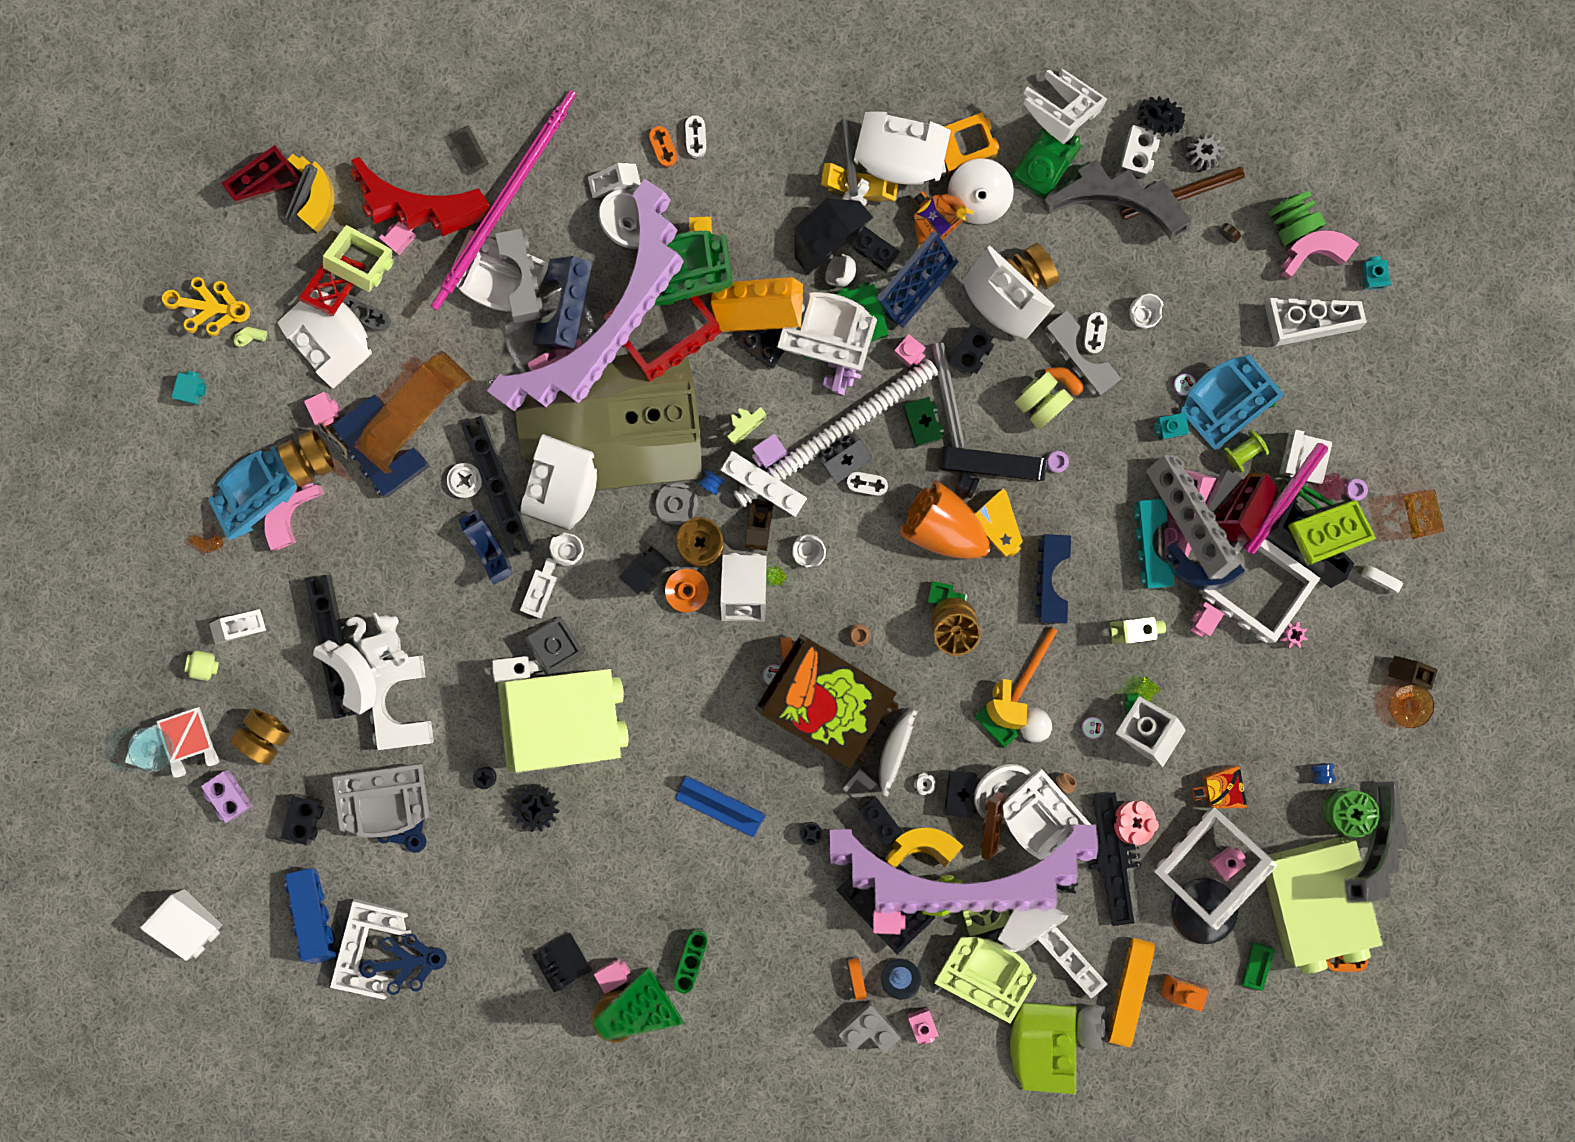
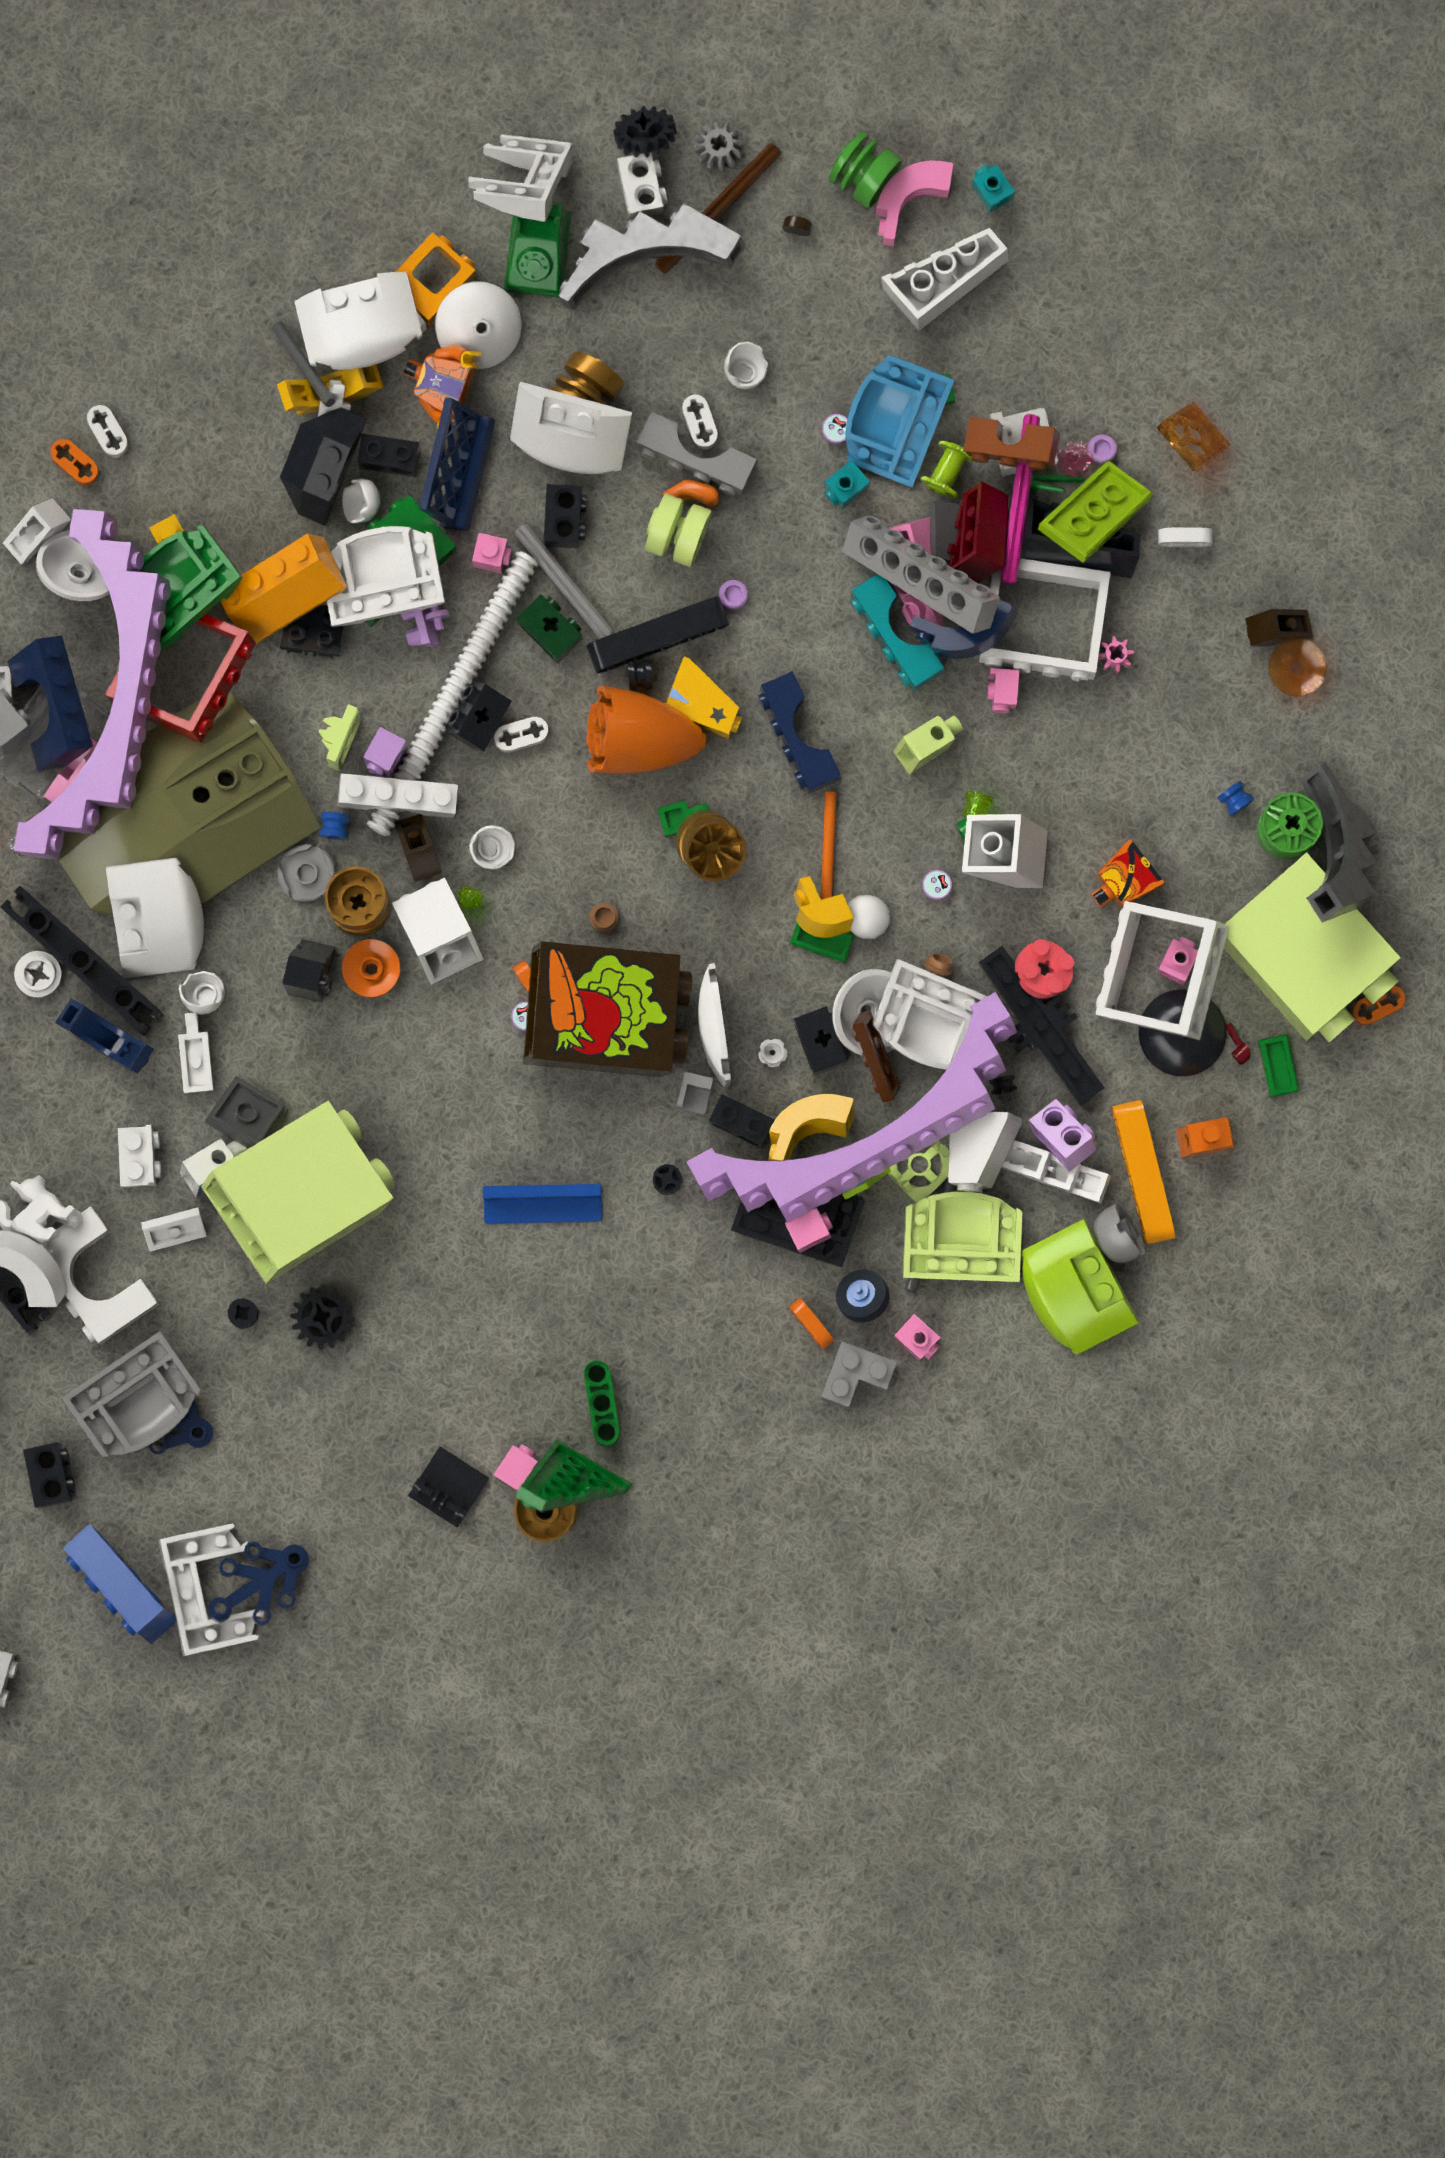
camera: 30 degrees left, 5 degrees down
none -> white bracket [118,1125,161,1187]
none -> white plate [141,1207,207,1252]
none -> dark orange arch [964,417,1060,471]
none -> lavender brick [1029,1099,1096,1172]
none -> dark red hand [1226,1023,1250,1065]

